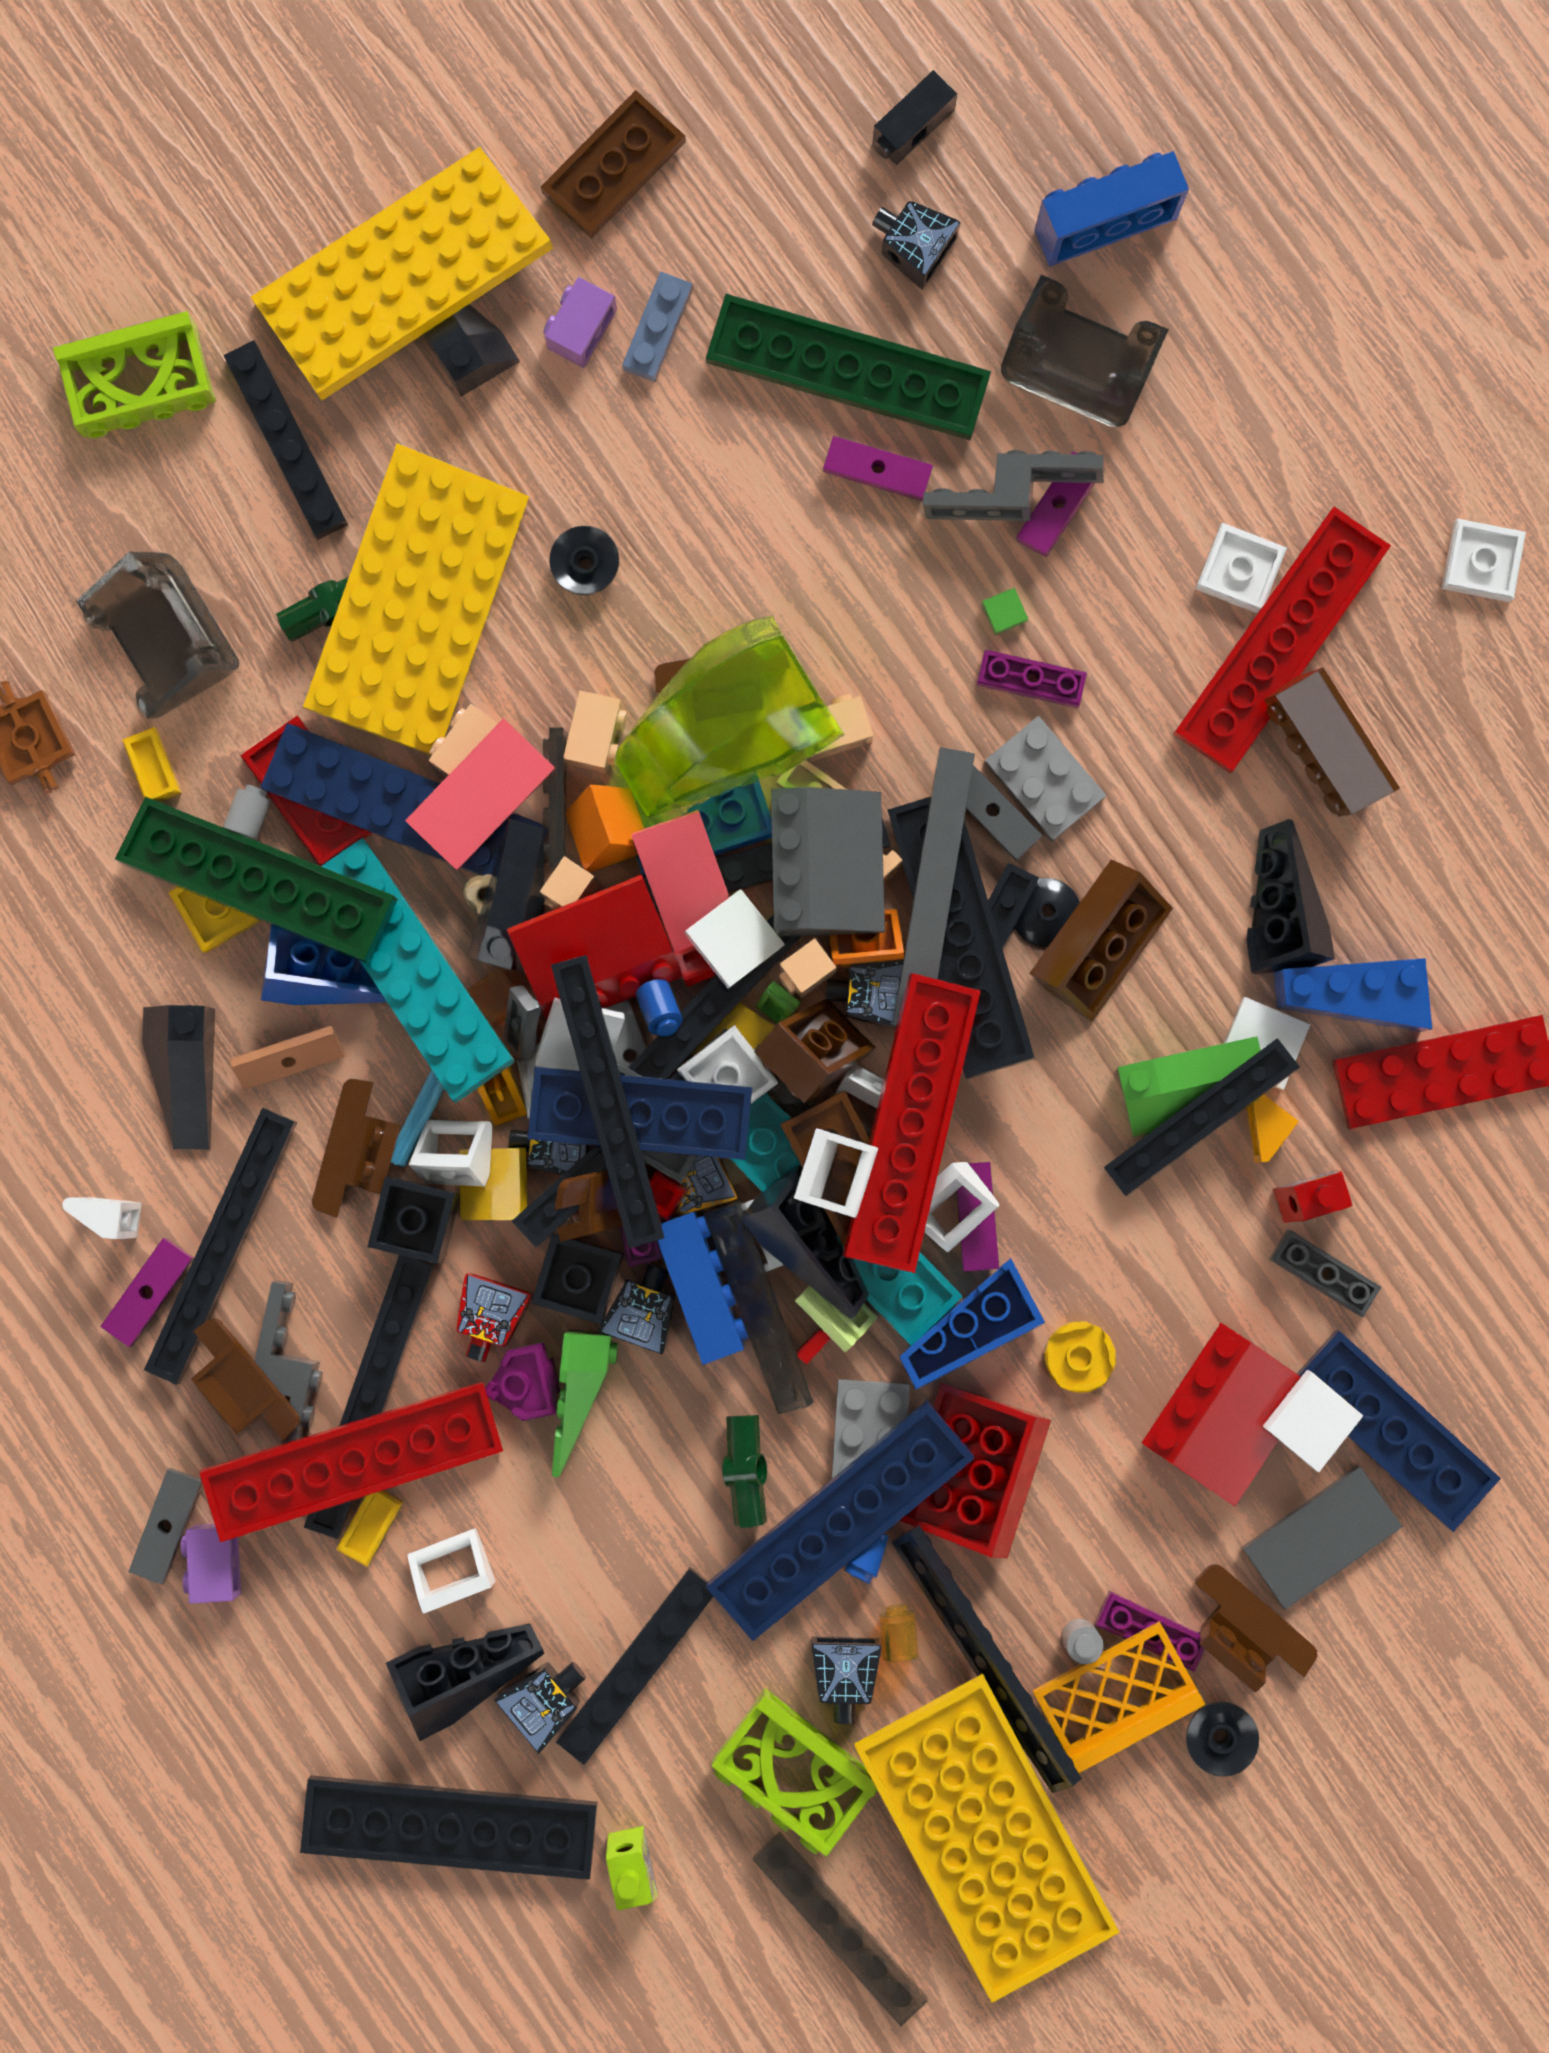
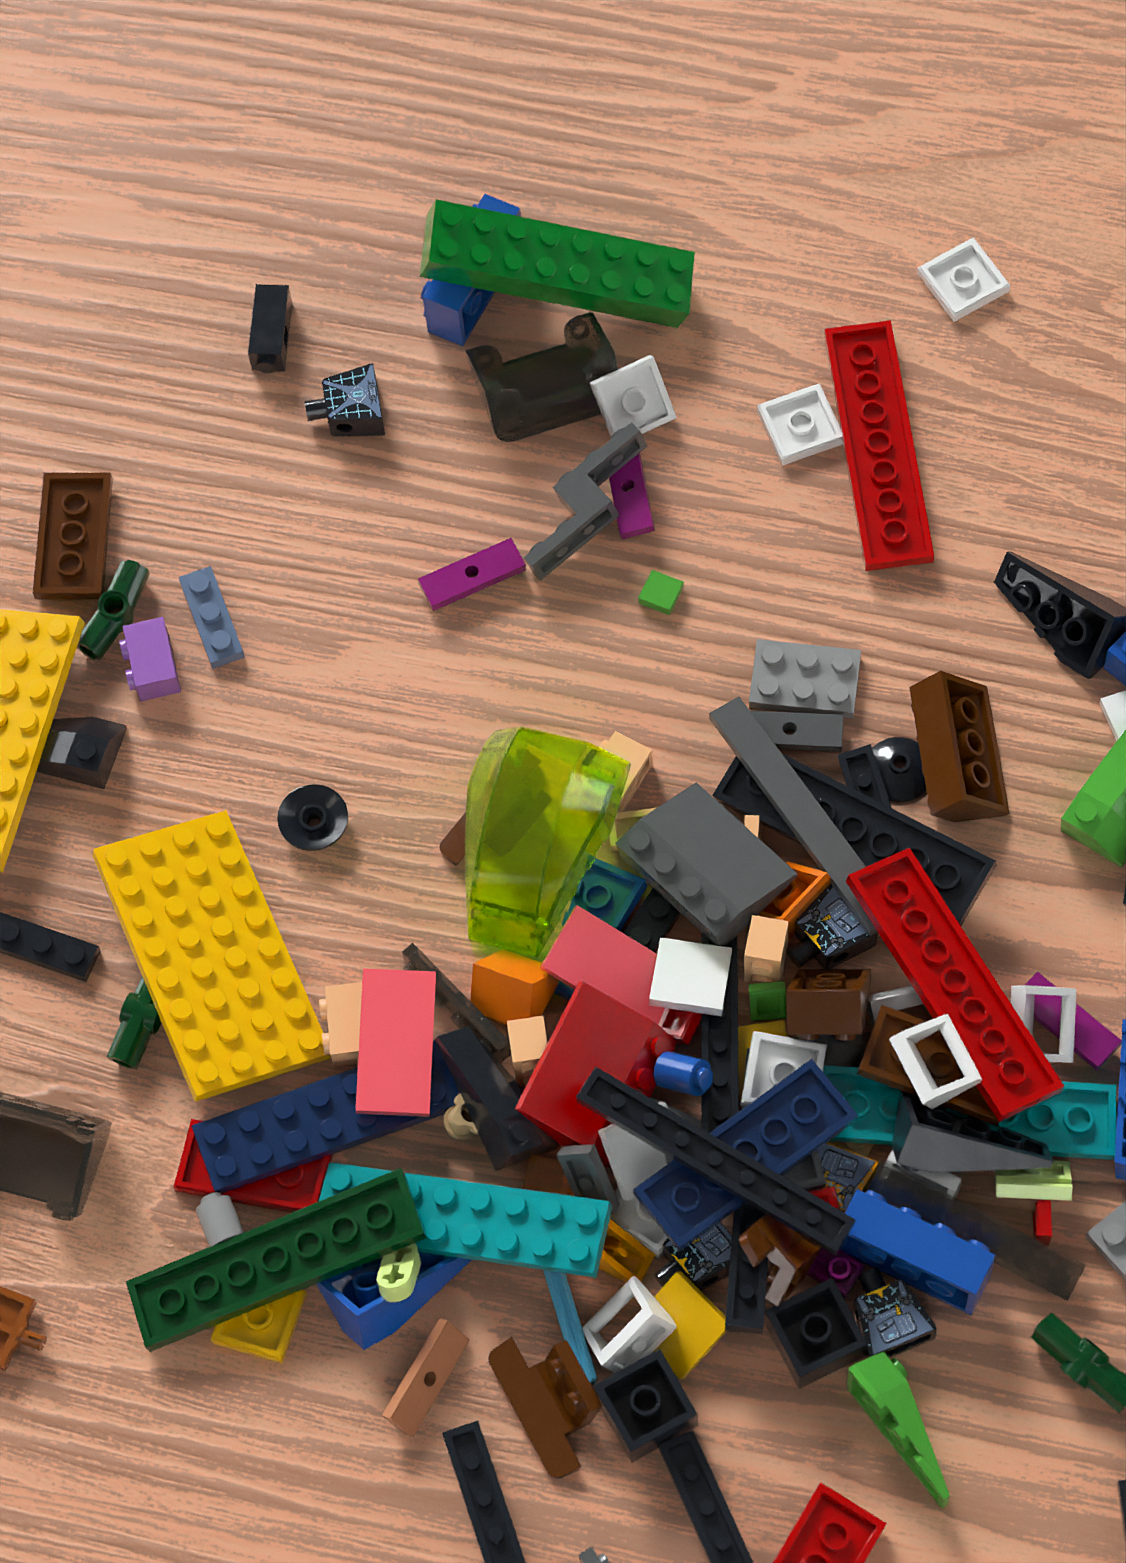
camera: 40 degrees left, 20 degrees down
yellow tile [122,727,182,802] -> none
black wedge [142,1005,215,1150] -> none
torso [456,1272,534,1362] -> none
magenta plate [485,1342,560,1421] -> none
light nougat brick [563,690,627,774] -> none
dark green plate [706,293,991,441] -> none
magenta tile [976,649,1087,708] -> none
slope [1264,667,1400,817] -> none
none -> dark green piece [77,559,150,660]
none -> yellowish green beam [377,1243,421,1302]
none -> green brick [420,199,695,328]
none -> white tile [590,355,677,437]

